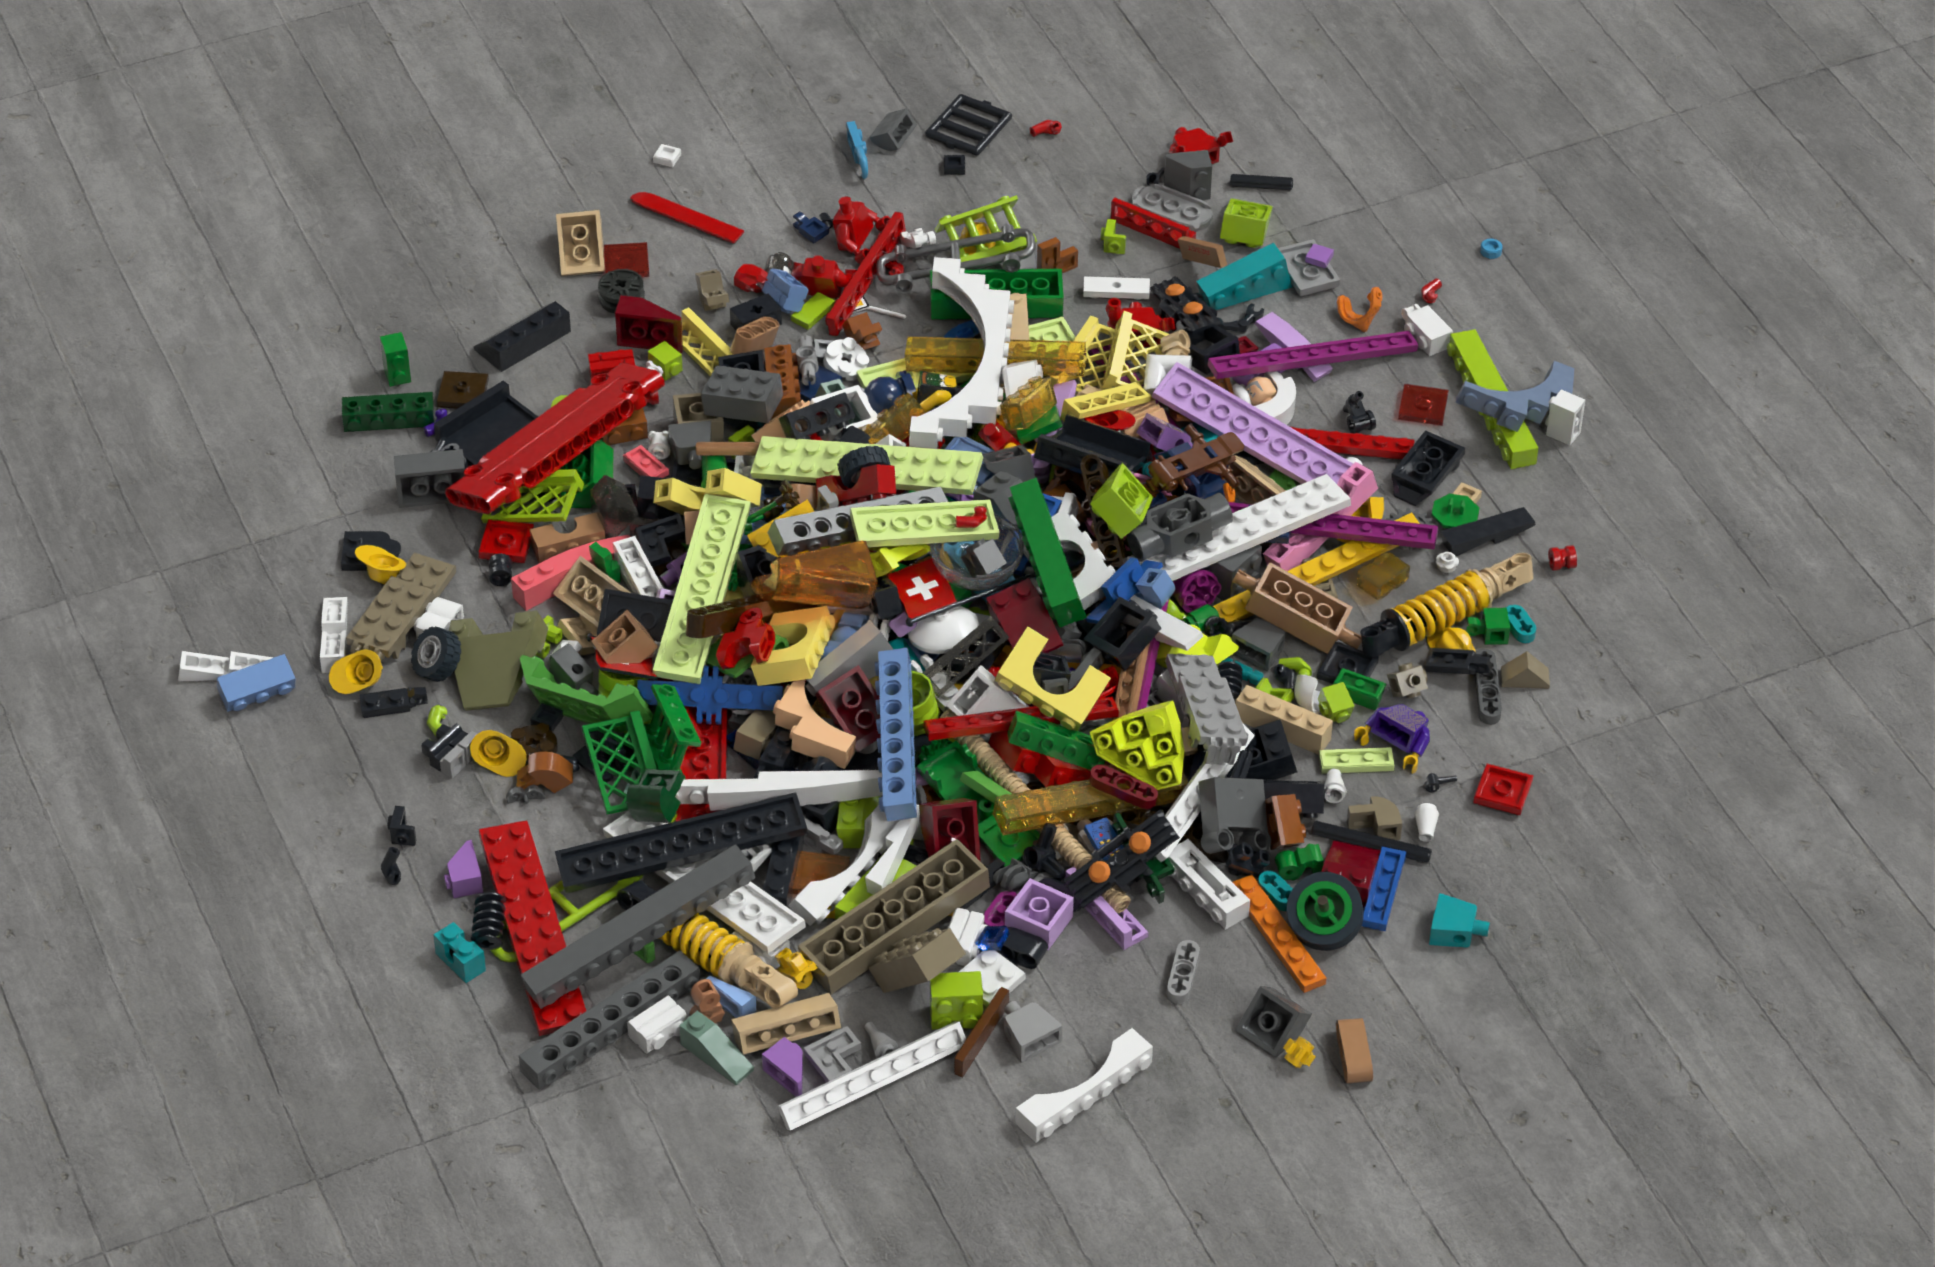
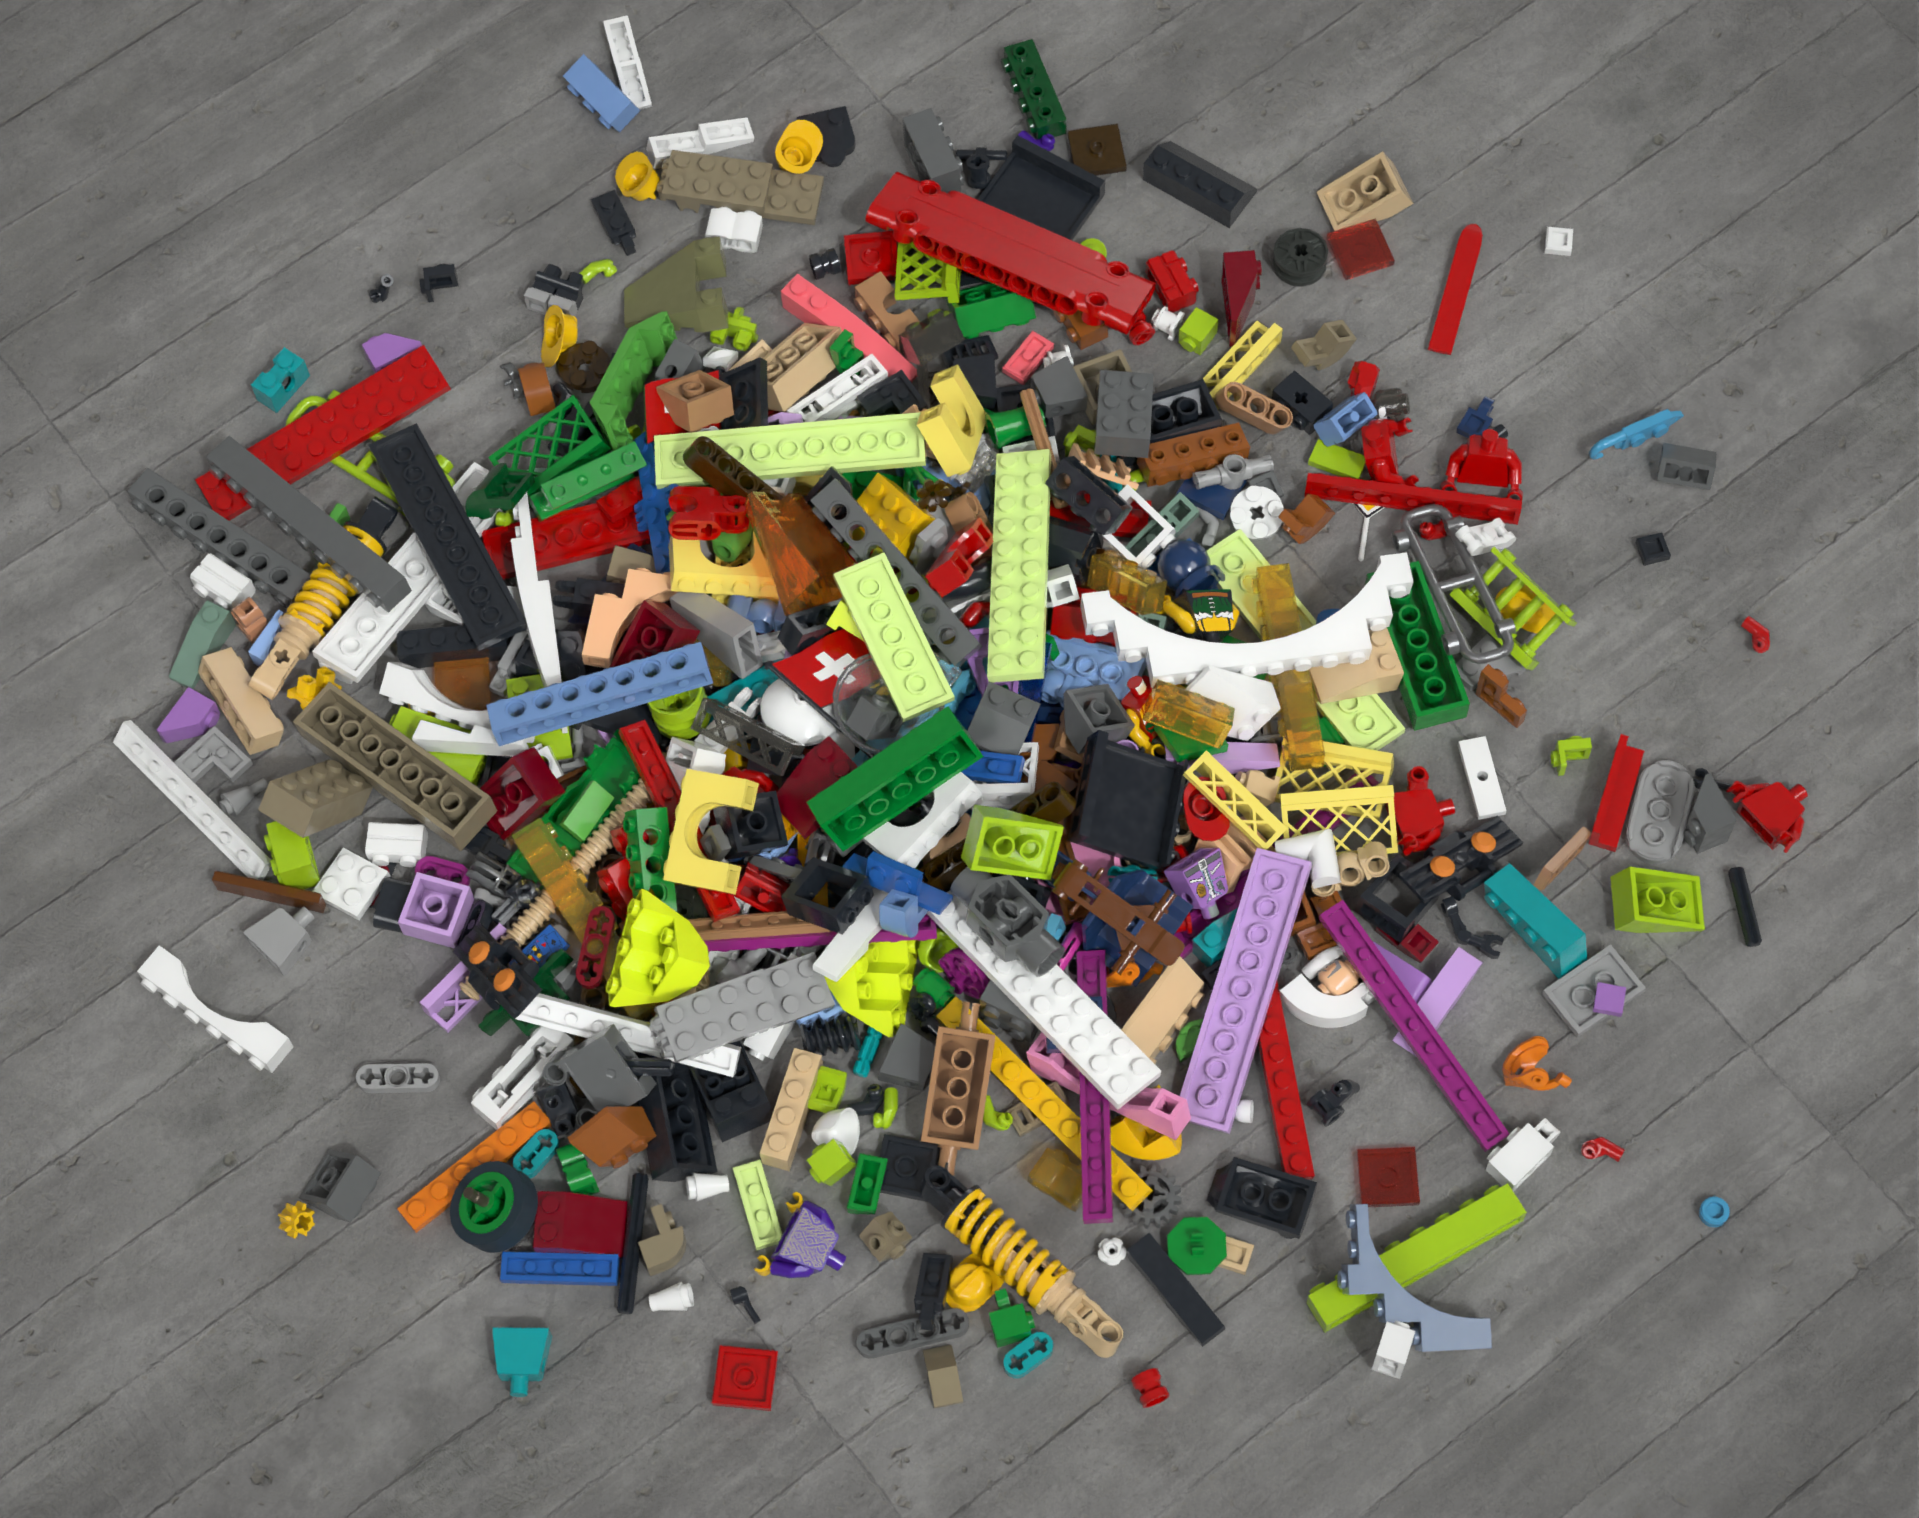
camera: 80 degrees right, 20 degrees up
green brick [380,332,411,387] -> none
black wheel [411,626,462,682] -> none
black piece [471,892,506,950] -> none
black wheel [837,446,891,488] -> none
black bar [925,94,1012,155] -> none
red arm [955,506,988,528] -> none
clear blue tile [975,926,1010,950] -> none
medium nougat beam [1336,1018,1373,1083] -> none

